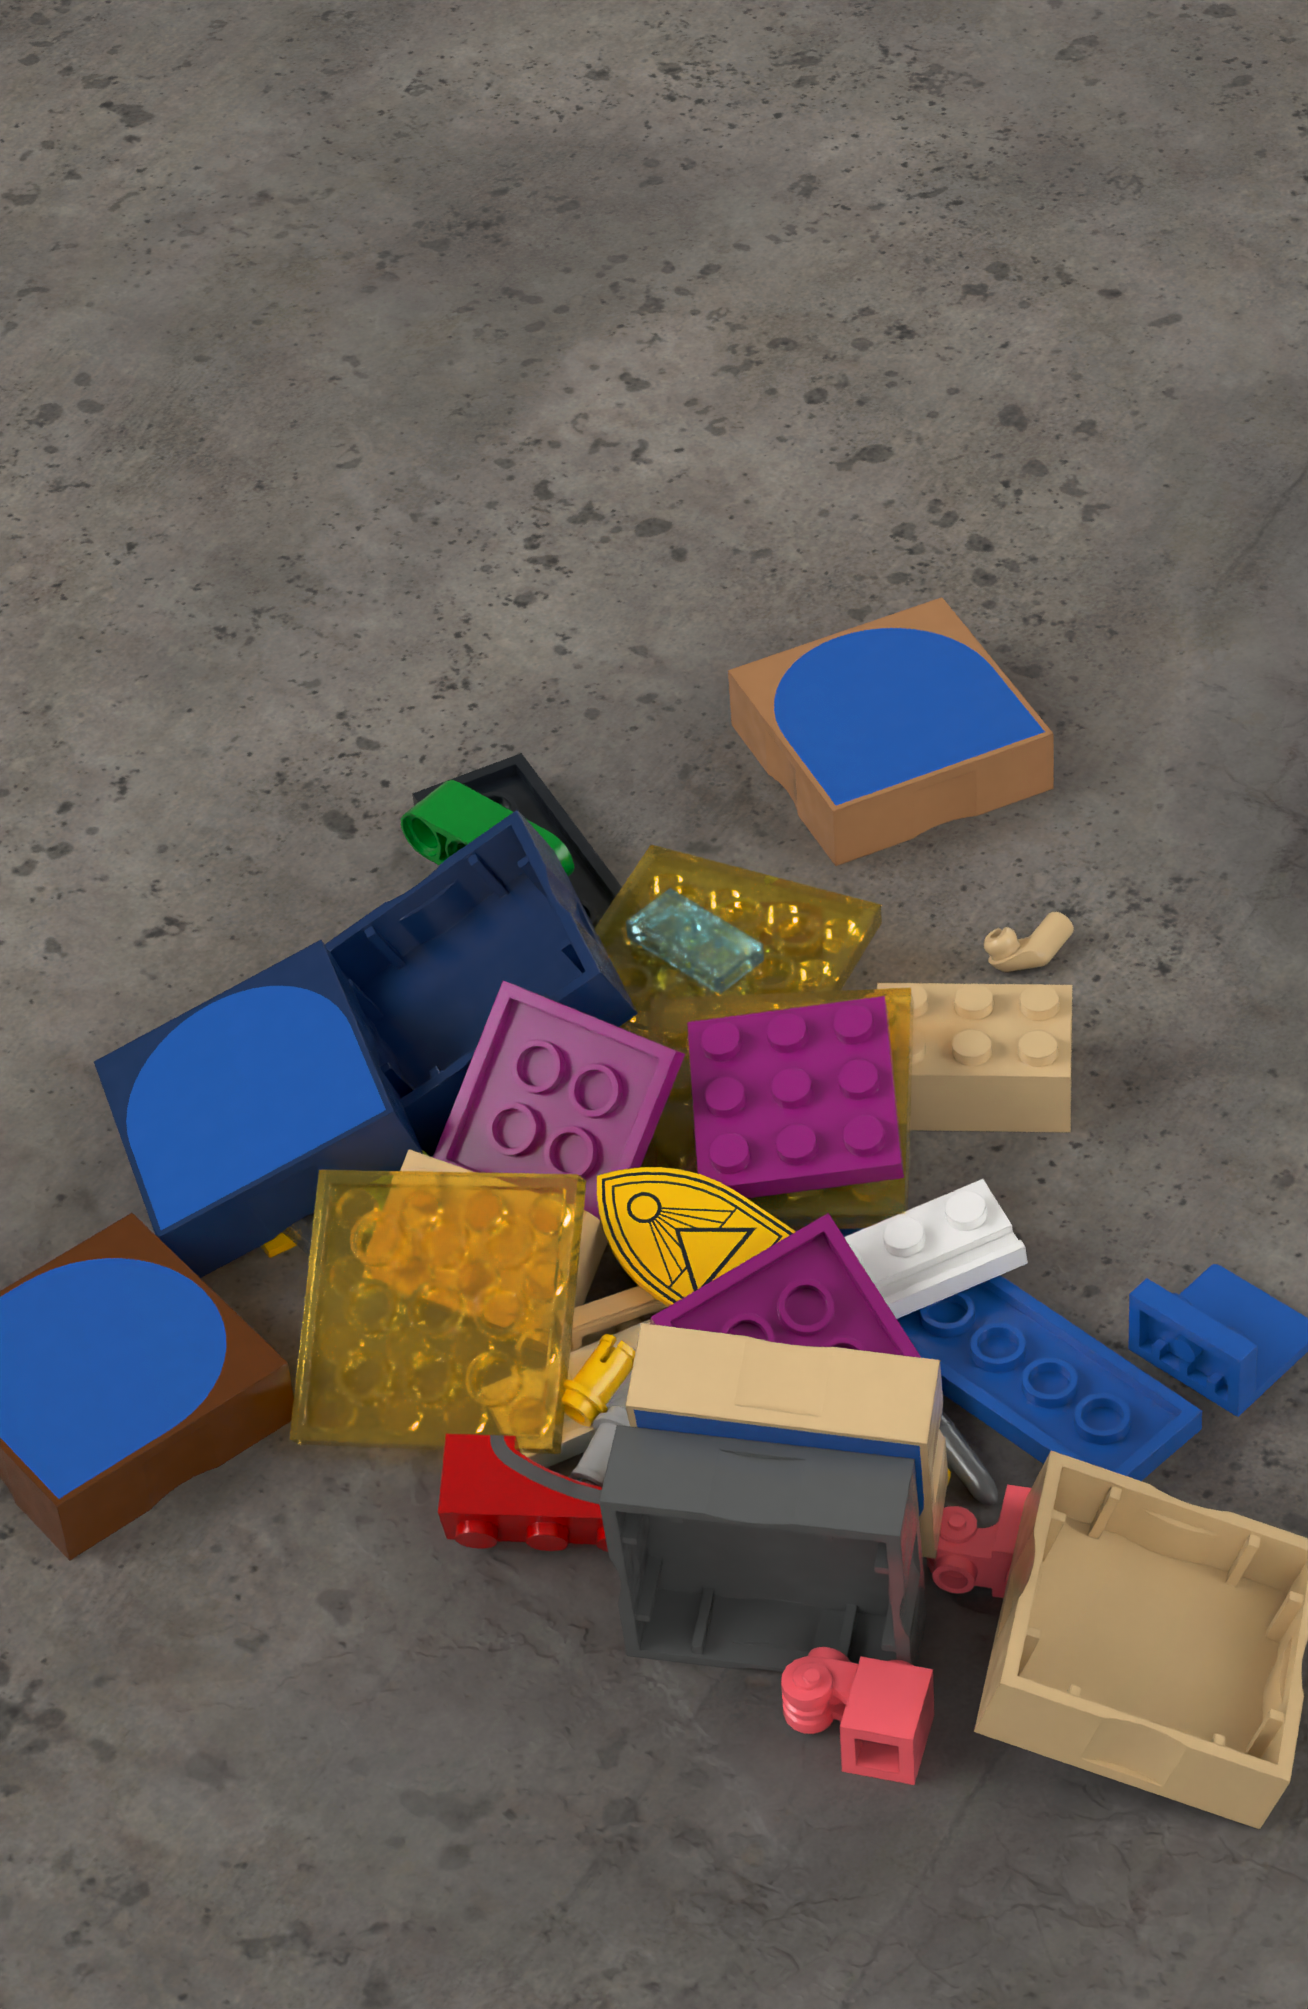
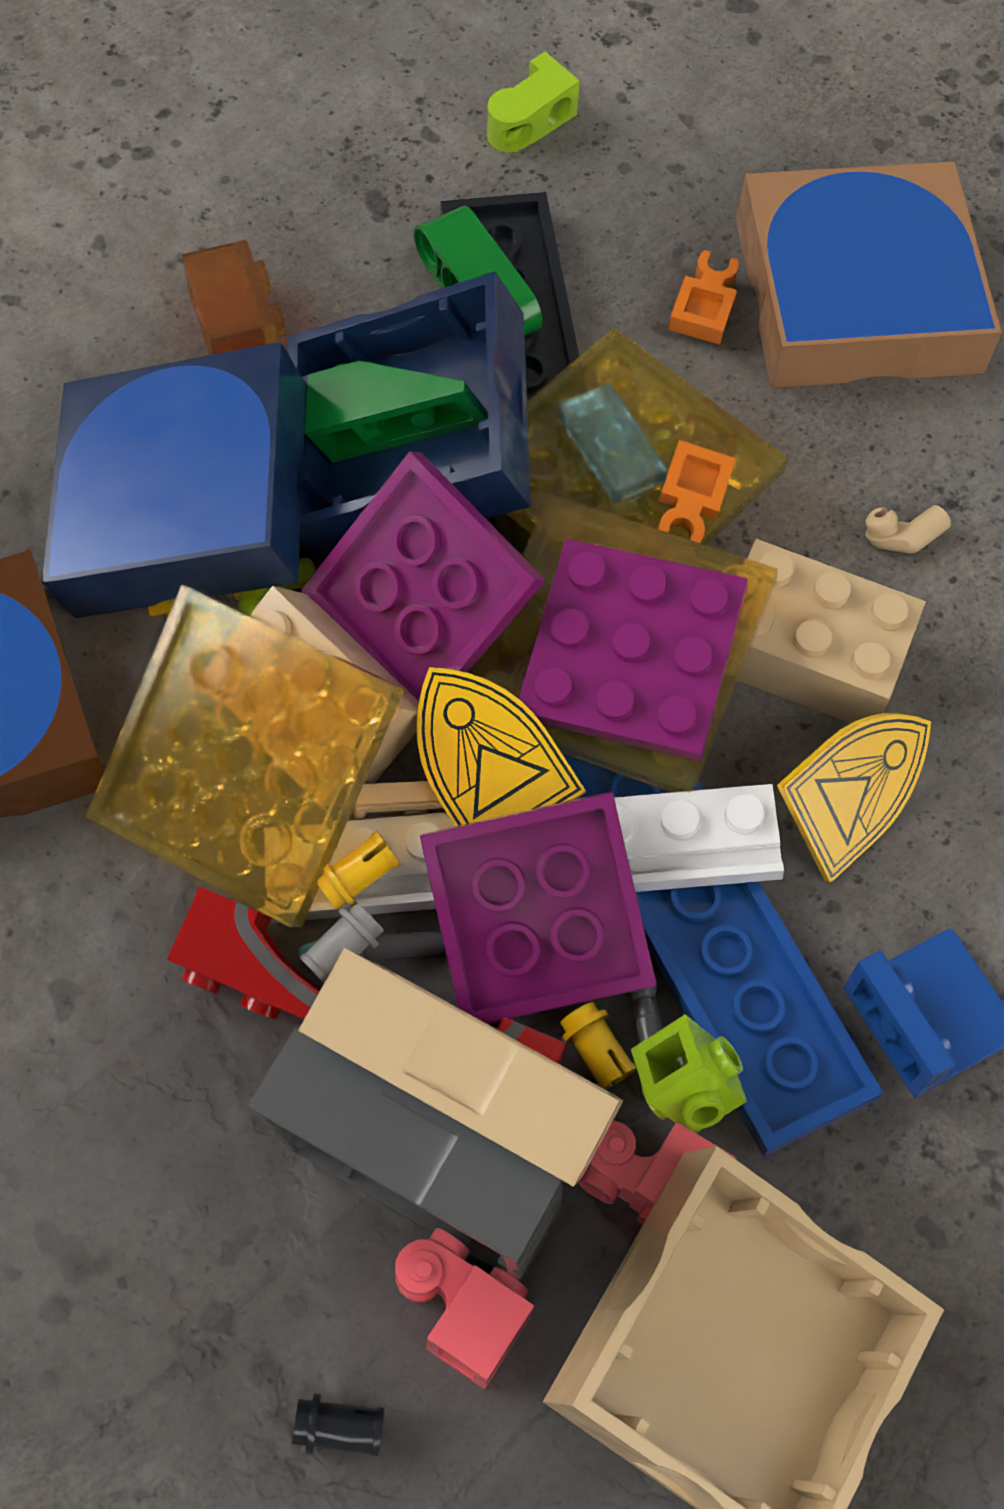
camera: 10 degrees right, 20 degrees up
none -> clear orange brick [182,240,286,355]
none -> black pin [292,1393,385,1456]
none -> green slope [304,361,488,463]
none -> lime leg [487,51,580,153]
none -> lime brick [631,1014,747,1133]
none -> orange plate [656,439,736,554]
none -> orange plate [668,250,739,345]
none -> yellow shield [777,713,931,883]

